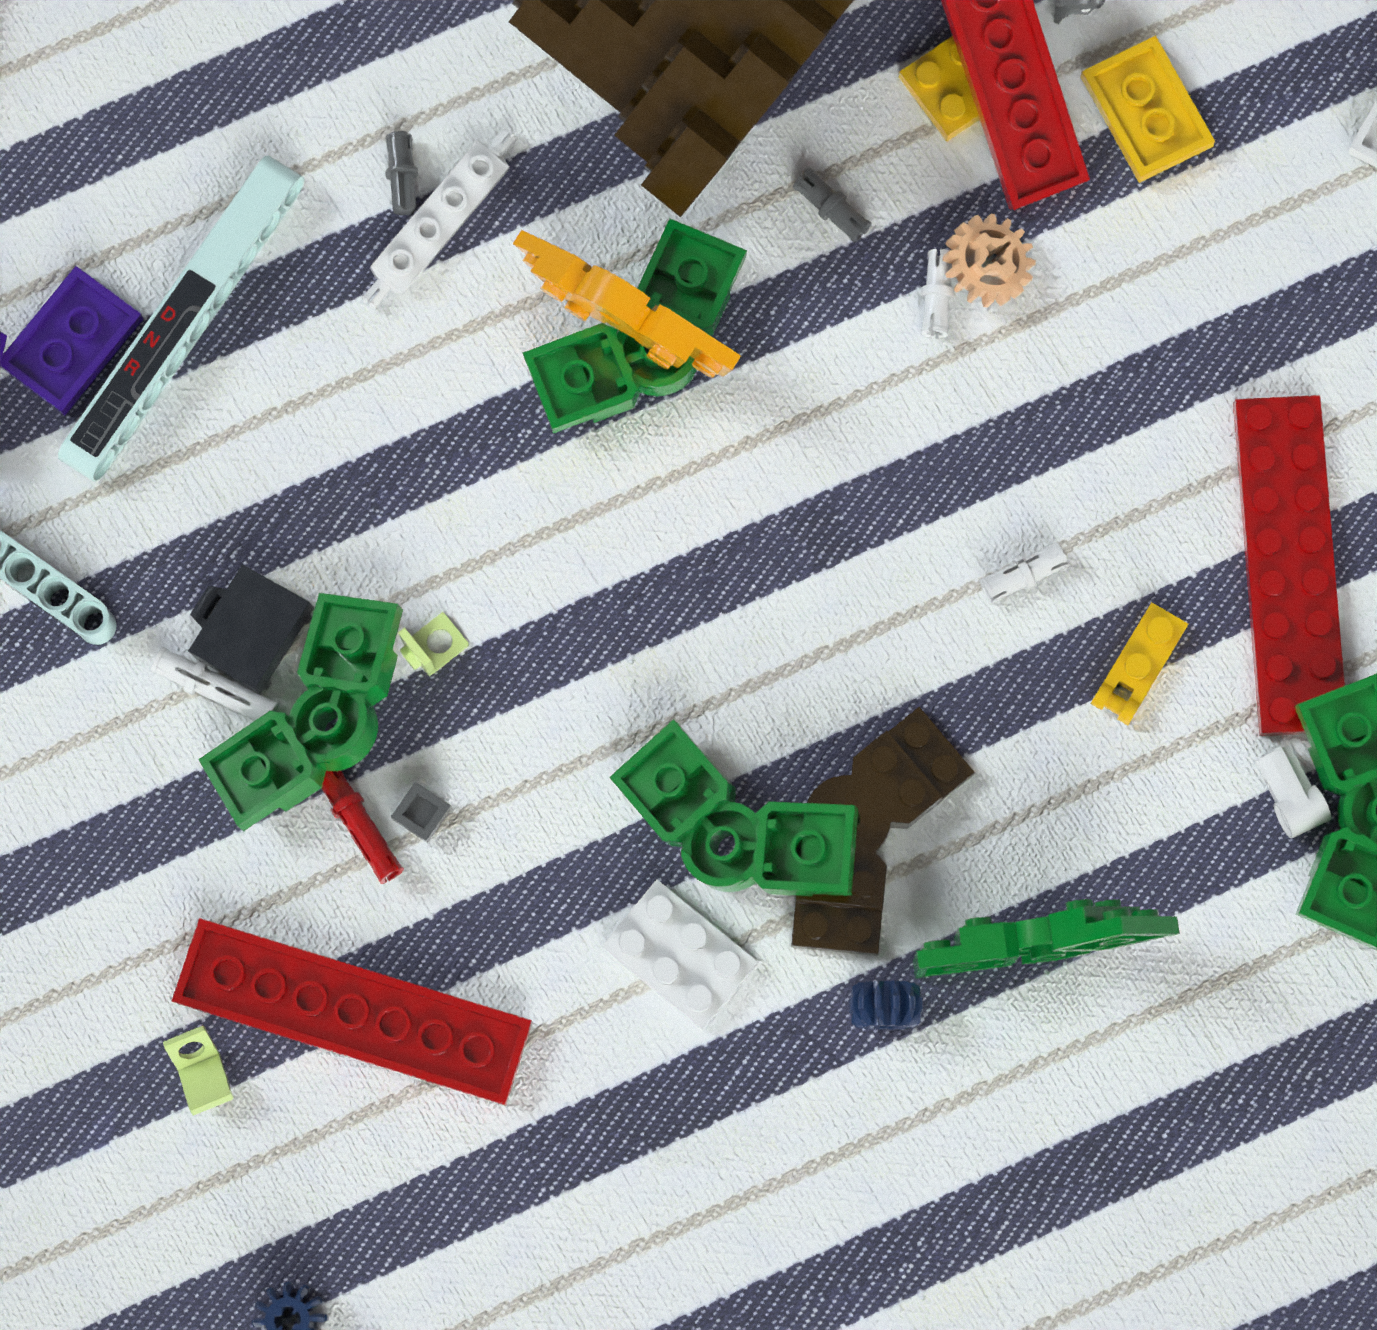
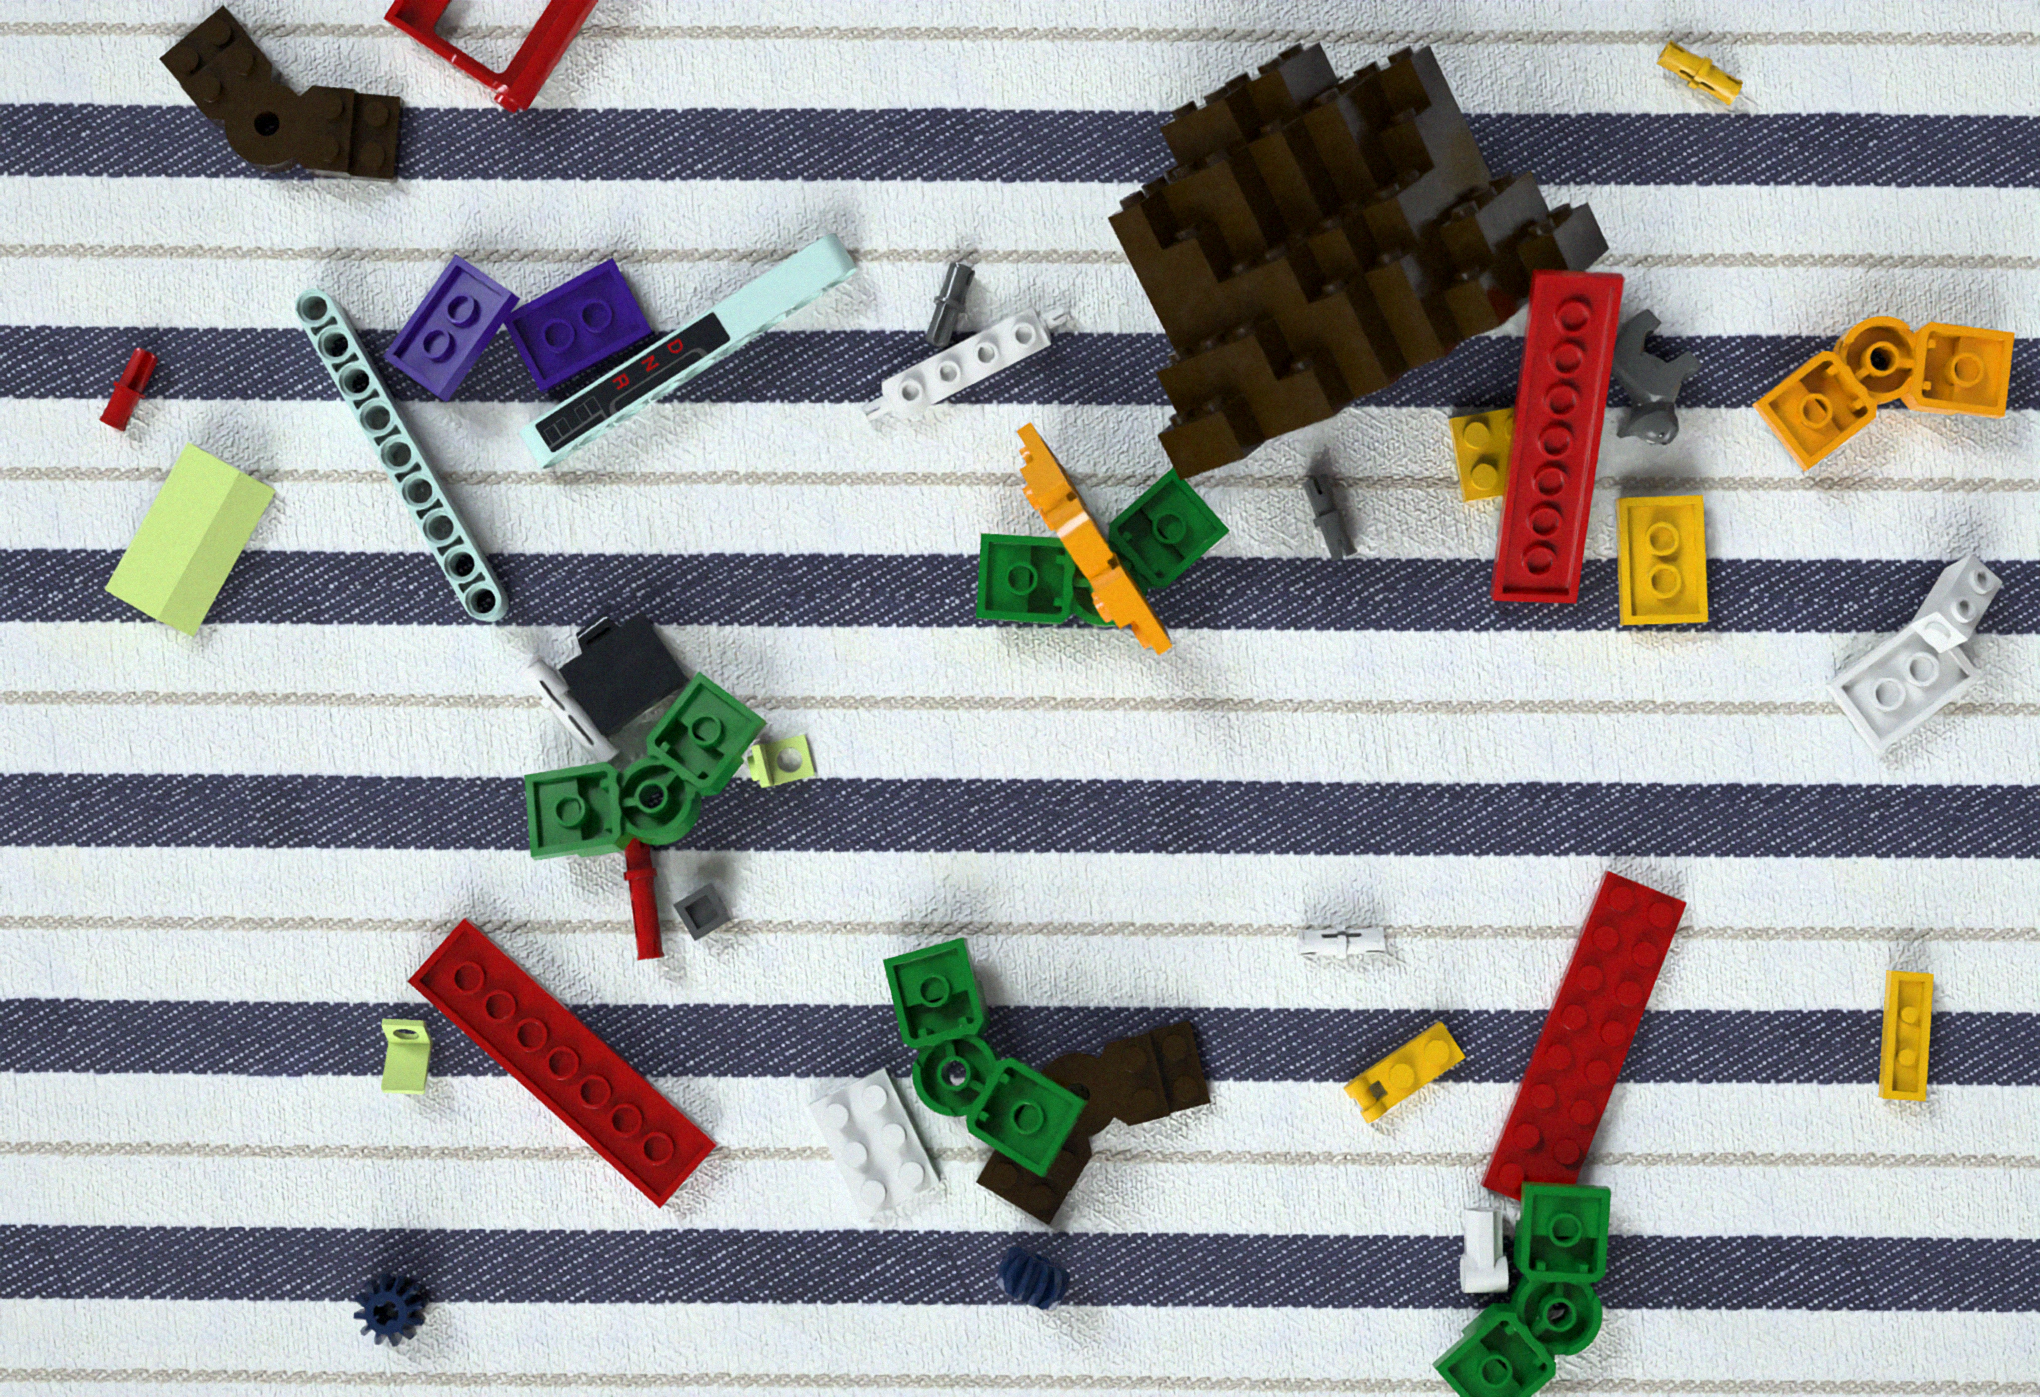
camera: 25 degrees right, 10 degrees up
green plate [913,899,1180,978] -> none
white pin [921,249,955,338] -> none
light nougat gear [943,214,1036,307] -> none

